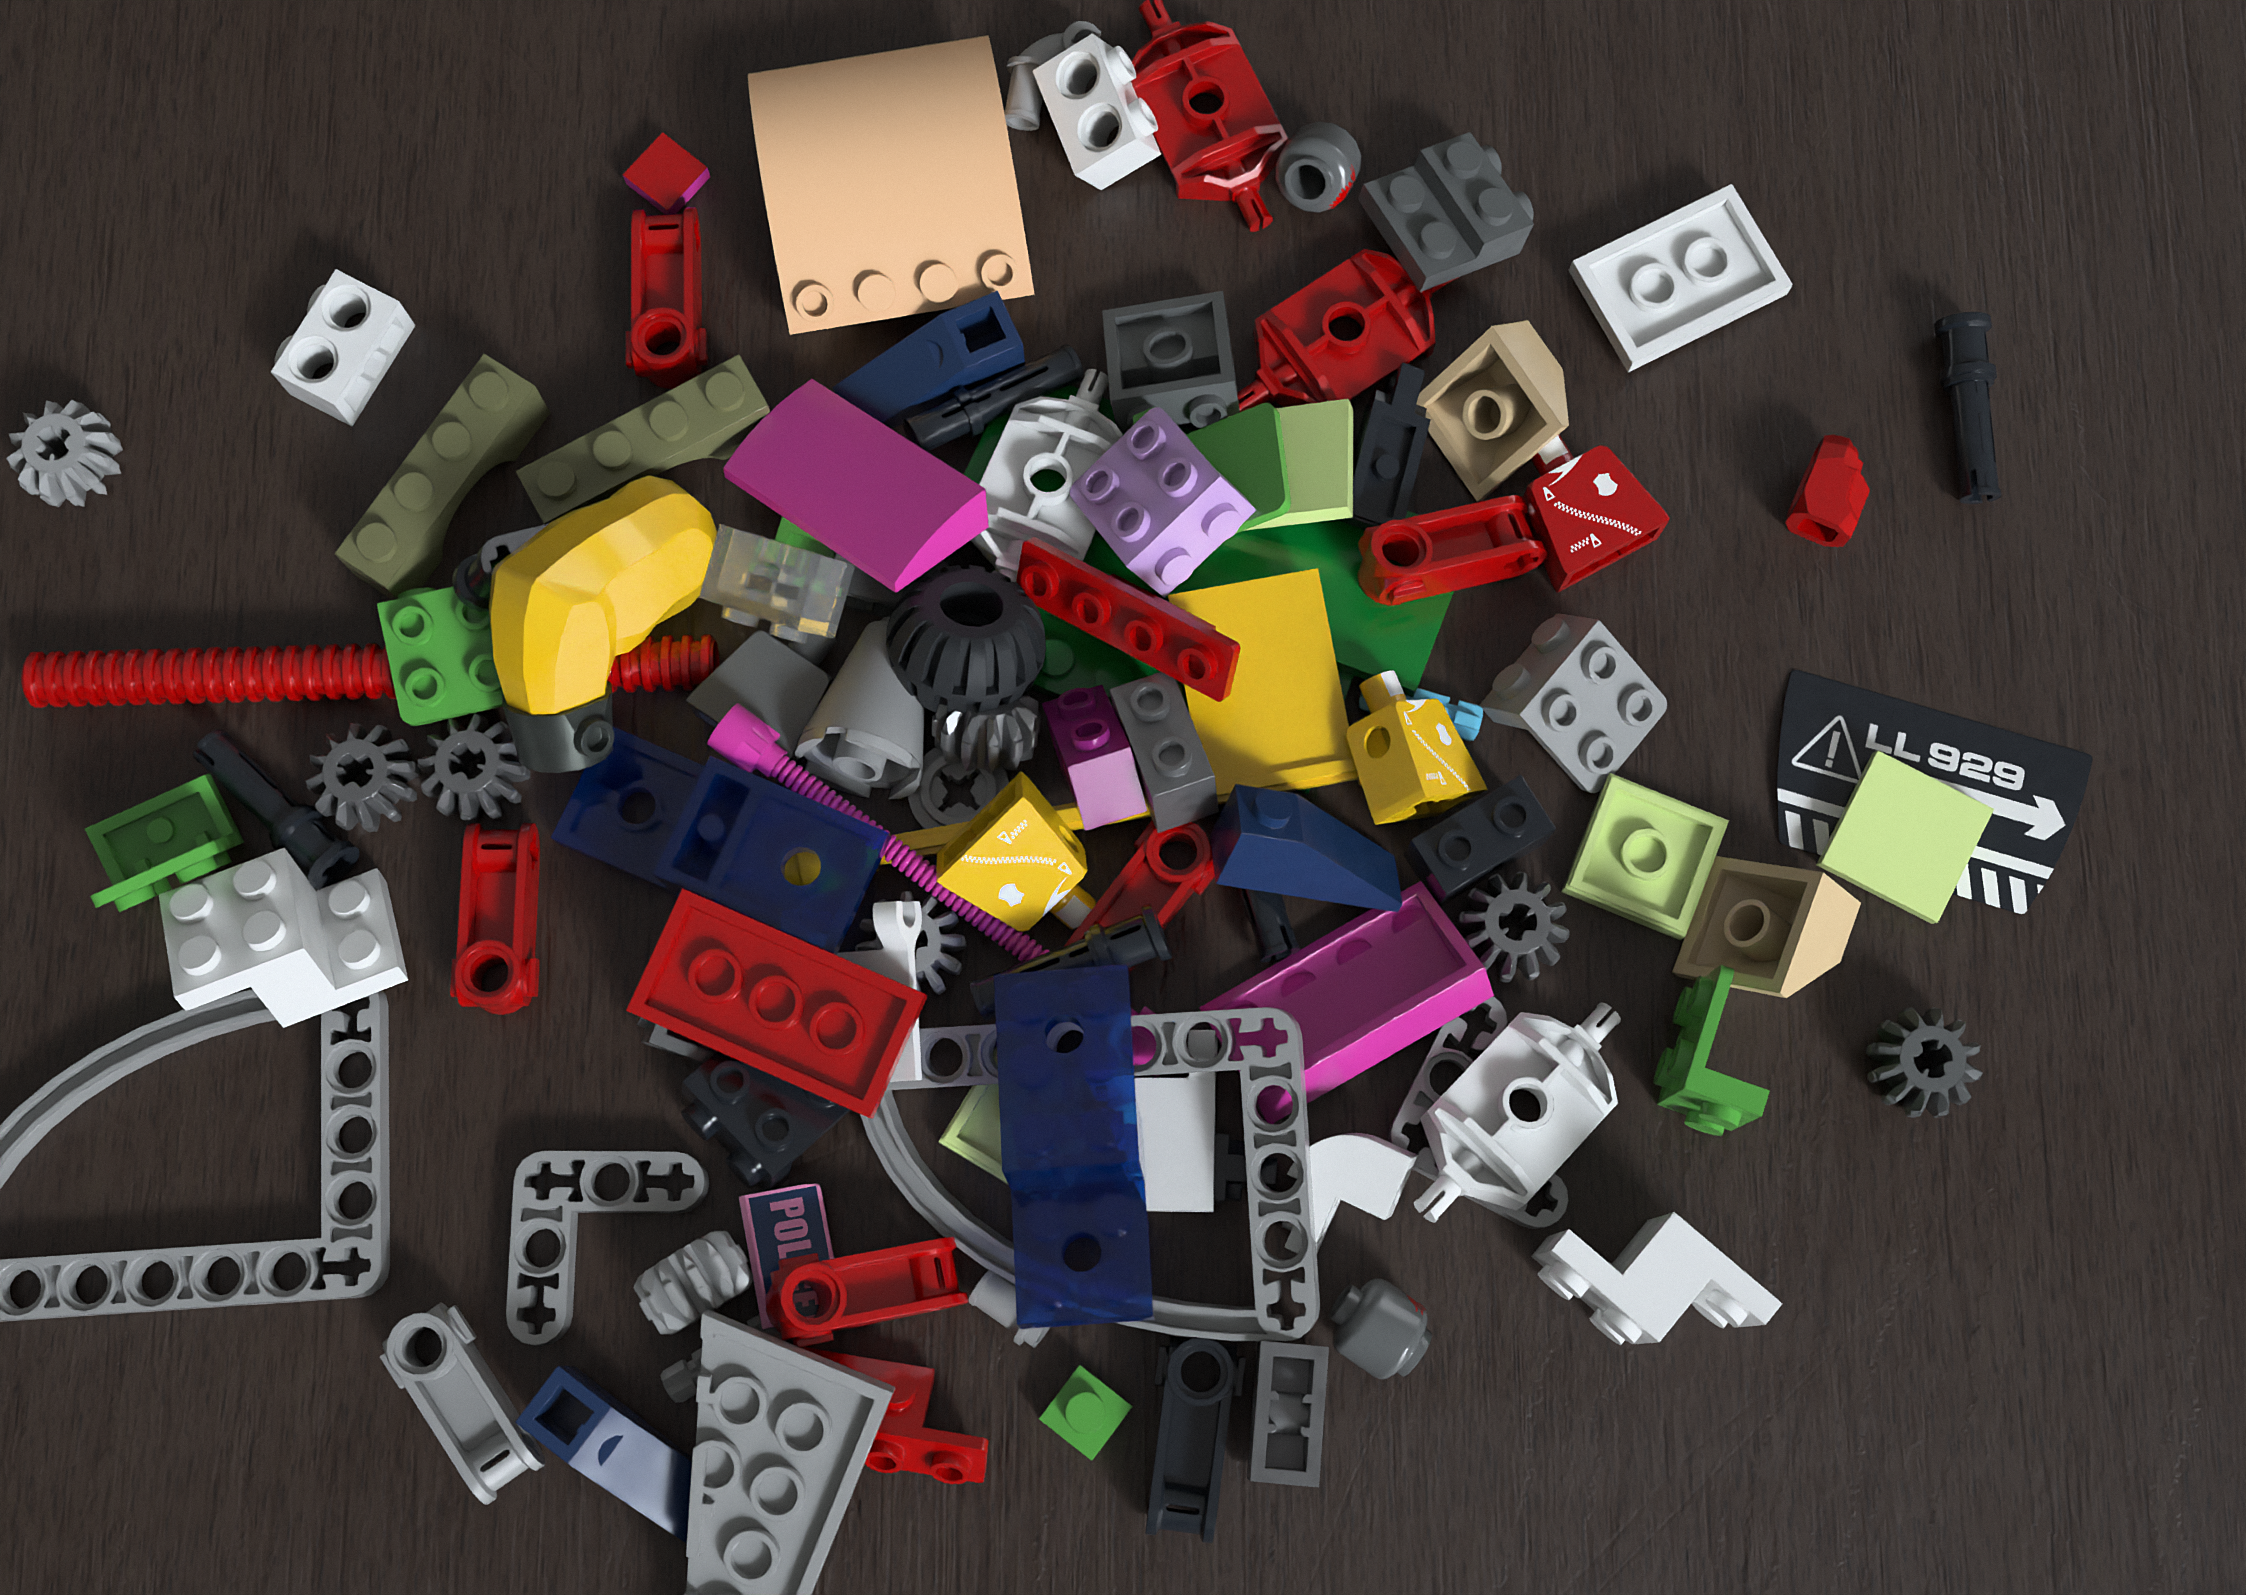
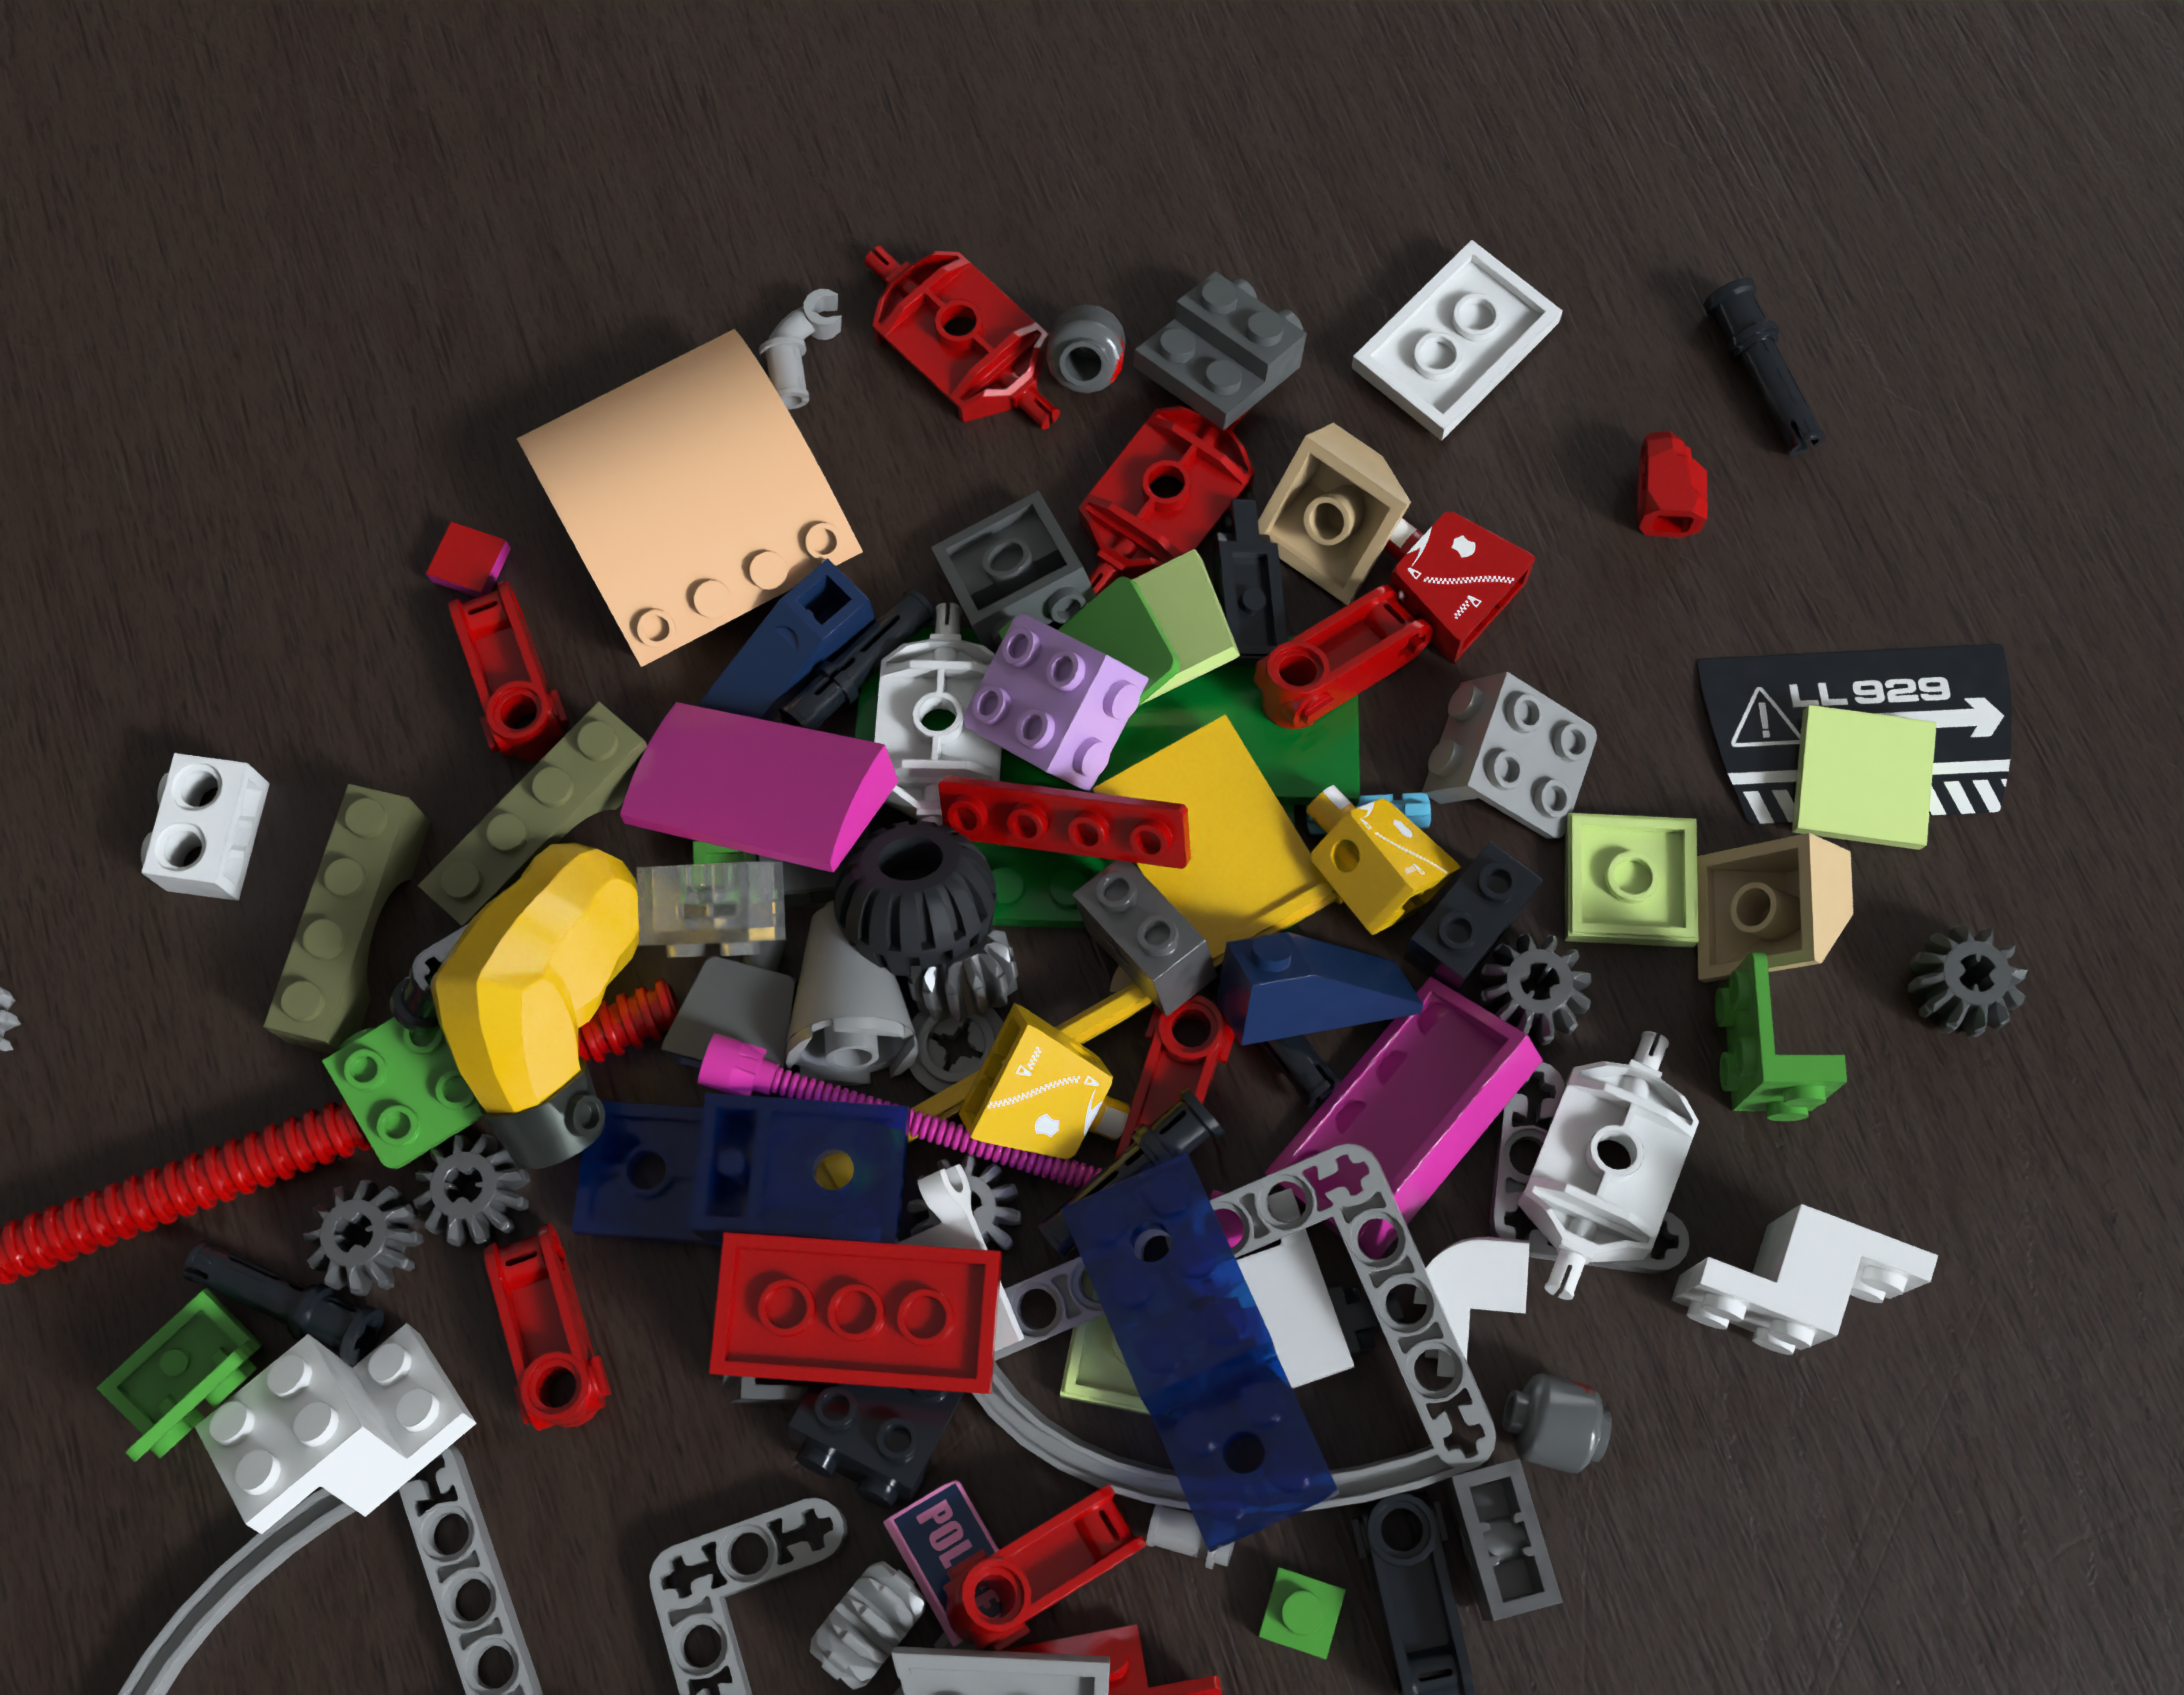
camera: 15 degrees left, 5 degrees down
white brick [1032,33,1161,190] -> none
magenta brick [1041,684,1147,831] -> none

